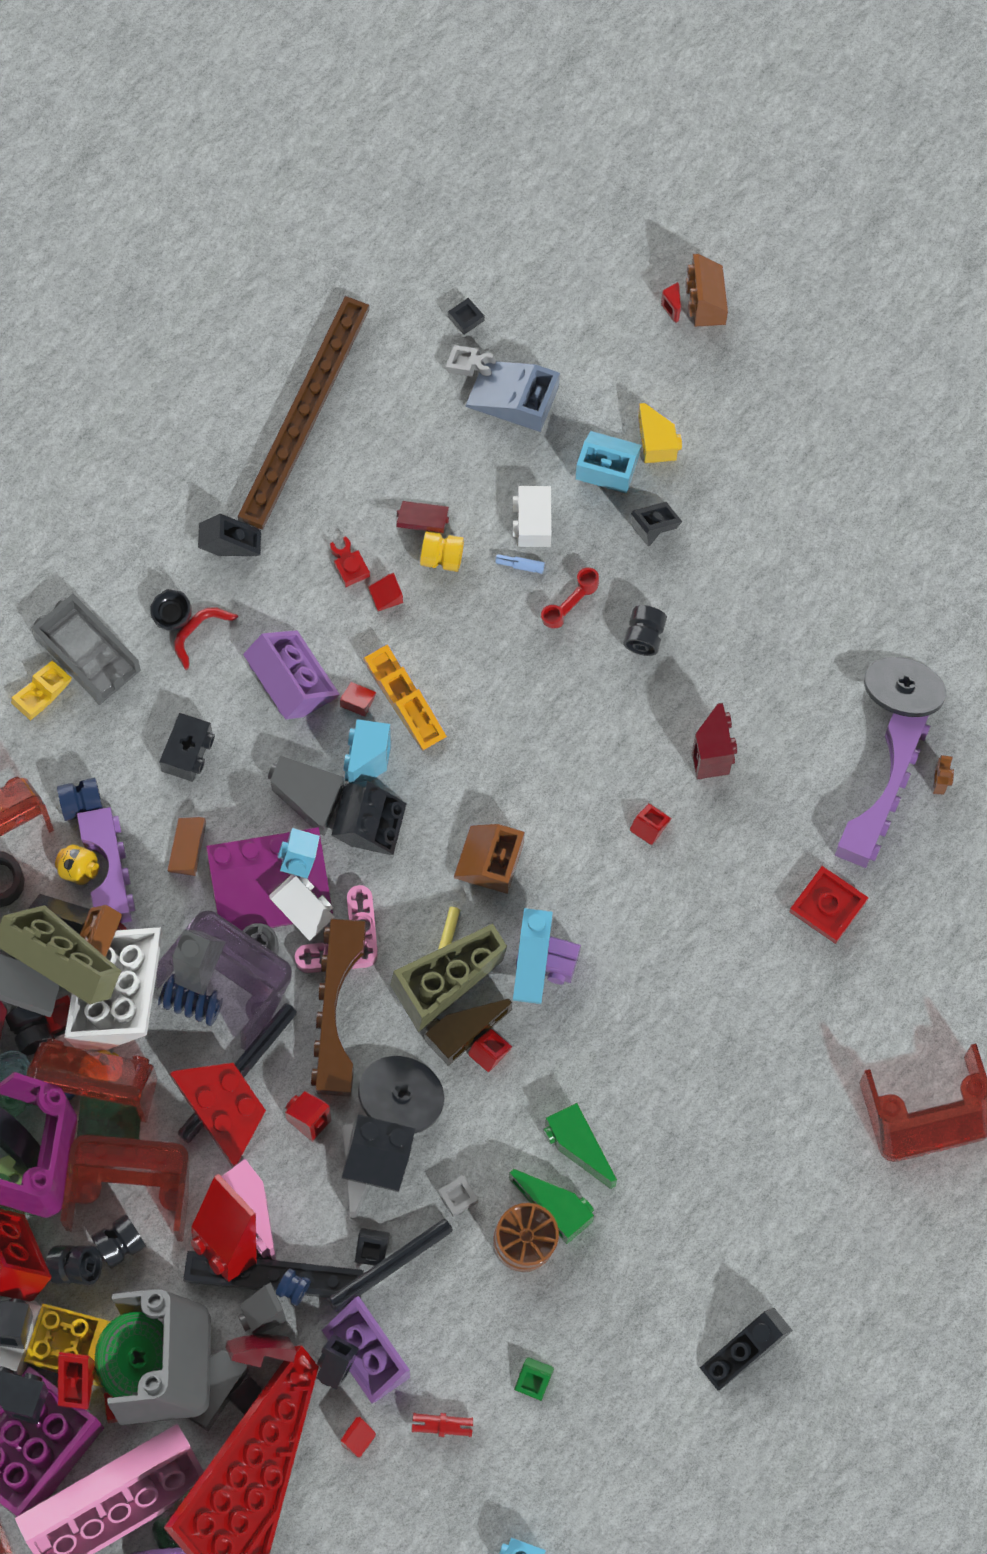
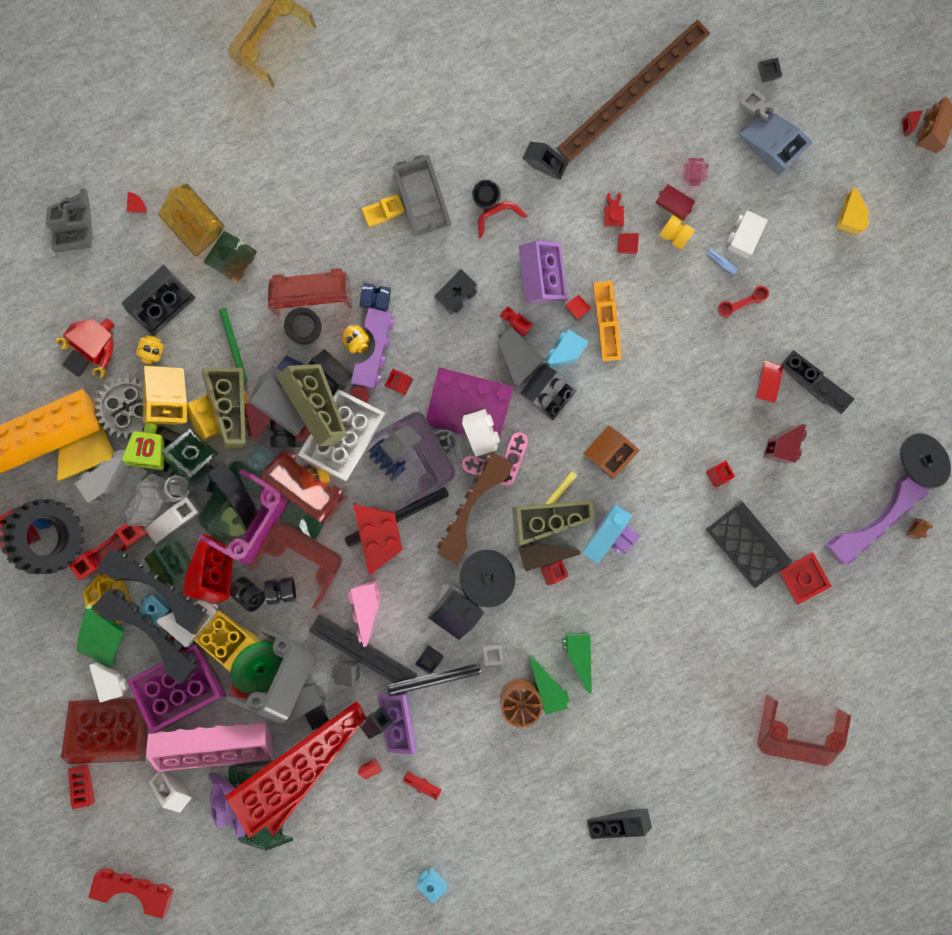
camera: 25 degrees right, 20 degrees up
red slope [58,1352,95,1410] -> none
dark orange slope [80,905,122,957] -> none
dark orange slope [167,817,206,876] -> none
red slope [190,1174,257,1282] -> none
dark red slope [225,1334,296,1367] -> none
dark blue wheel [276,1268,311,1306] -> none
medium azure brick [278,828,320,879] -> none
red slope [285,1091,332,1142] -> none
green slope [514,1357,554,1401] -> none
medium azure slope [576,431,642,494] -> none
black wheel [623,605,667,656] -> none
black slope [631,502,683,546] -> none
none -> red slope [384,369,413,395]
none -> red plate [499,306,534,337]
none -> clear pink head [683,158,708,186]
none -> black fence [706,500,793,588]
none -> red slope [755,361,783,403]
none -> black slope [781,350,855,415]

